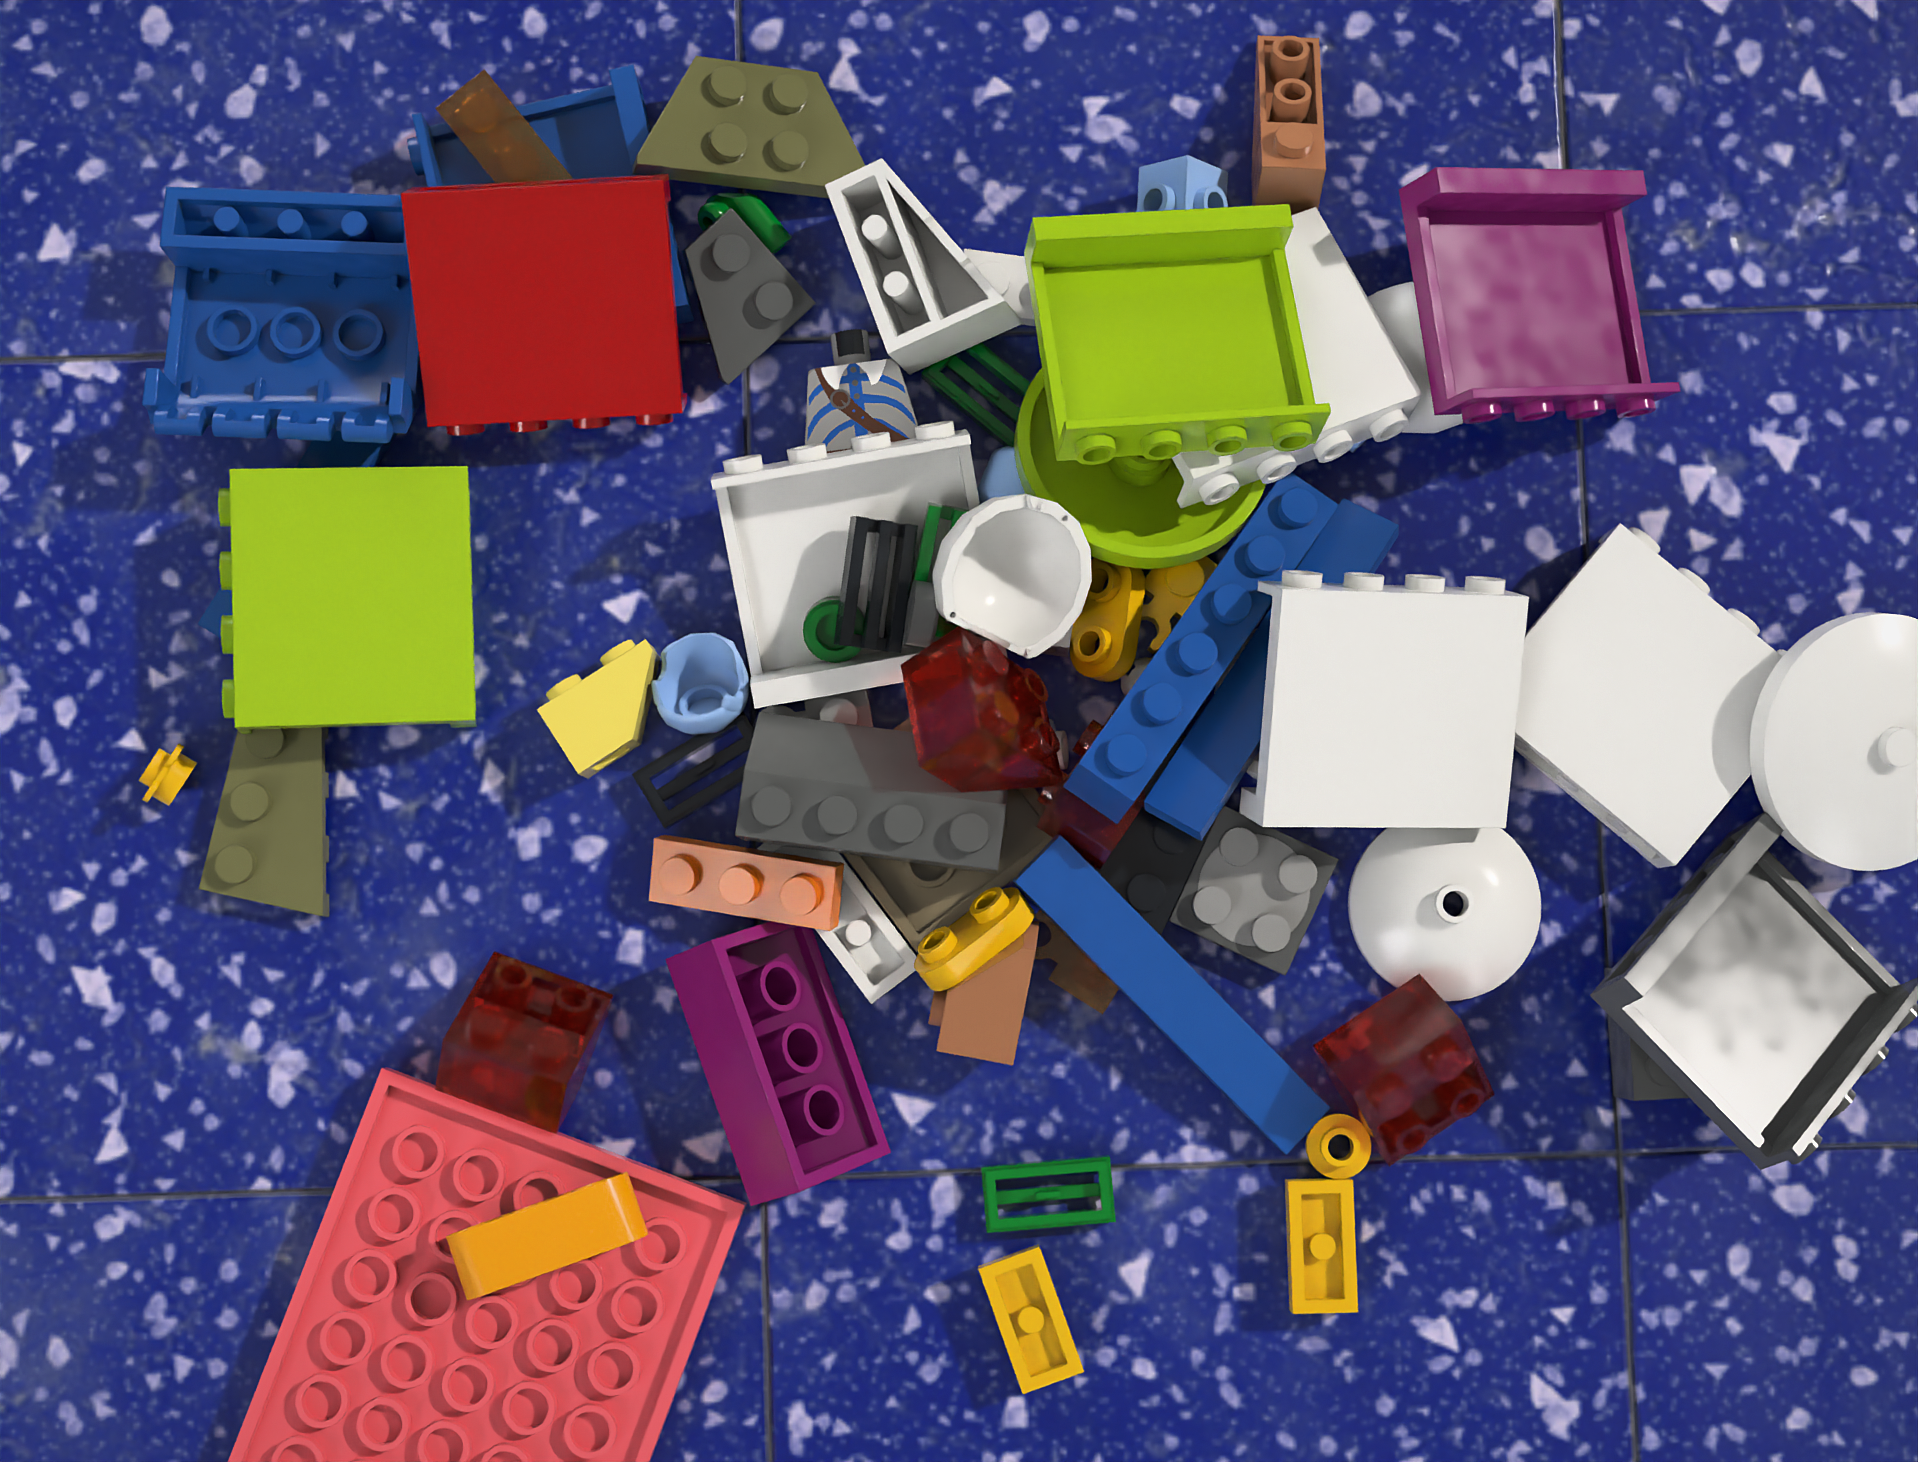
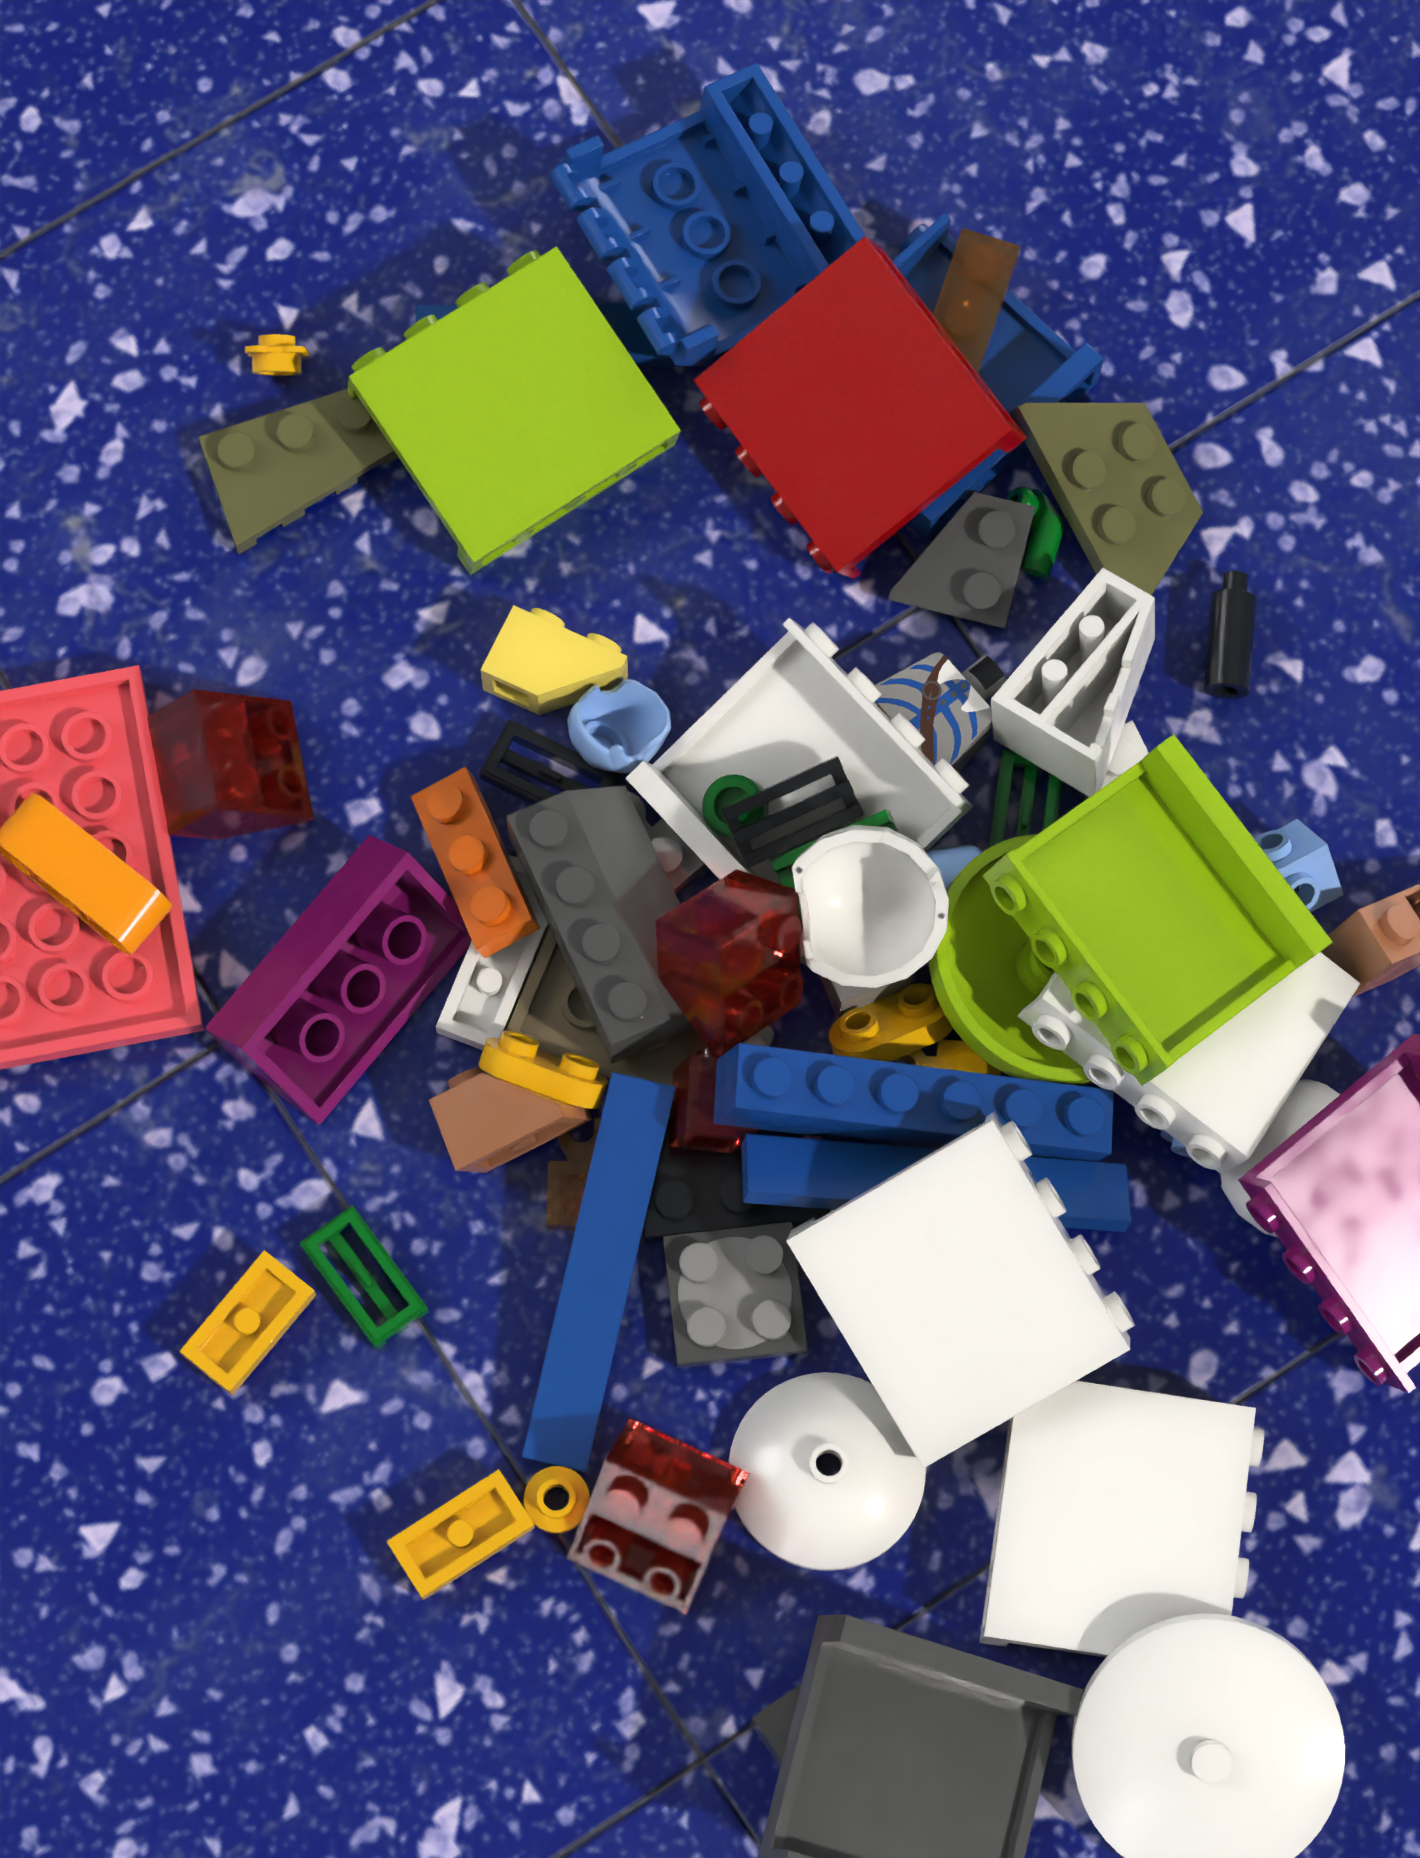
camera: 55 degrees right, 10 degrees down
dark grey tile [904,580,939,648] -> none
none -> black cylinder [1204,571,1257,699]

